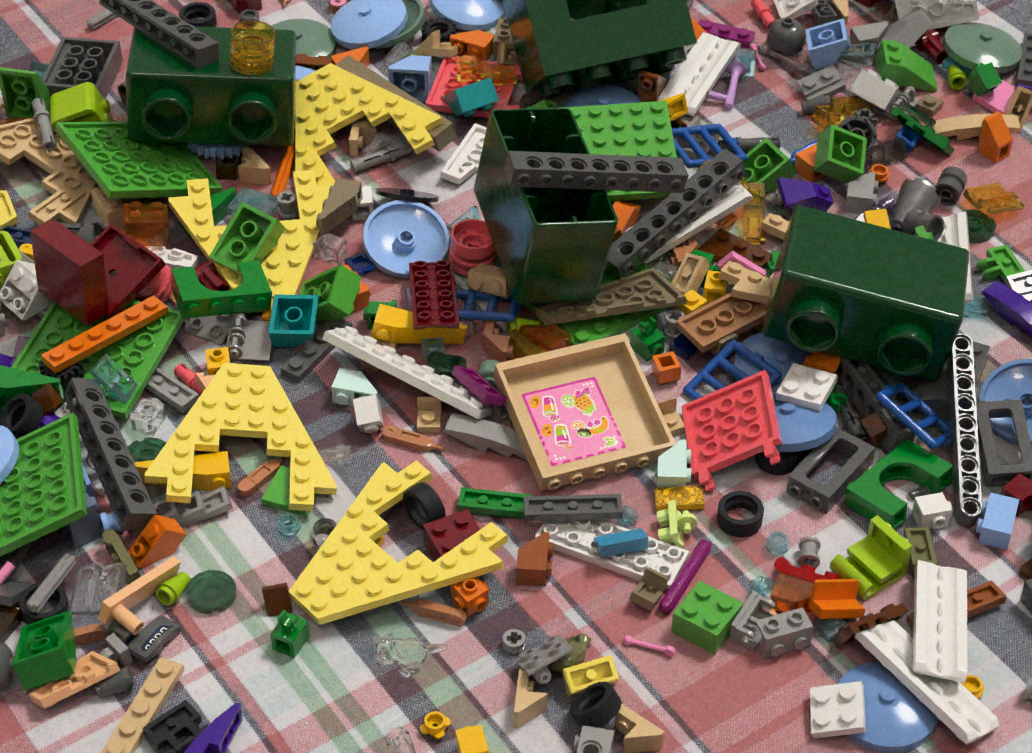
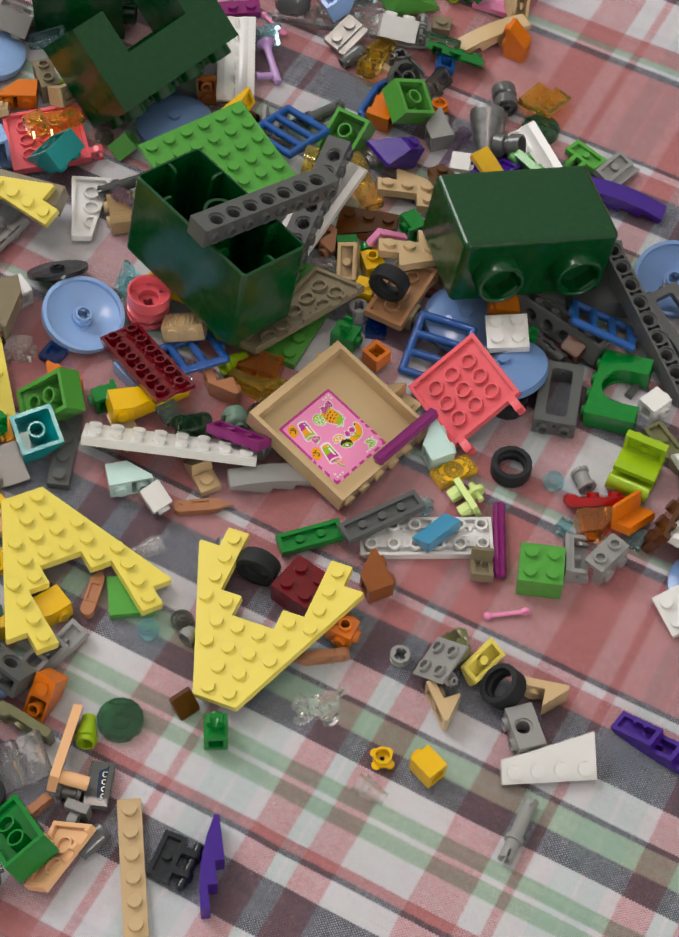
camera: 30 degrees left, 10 degrees up
none -> black tyre [368,263,410,302]
none -> magenta axle [373,408,439,465]

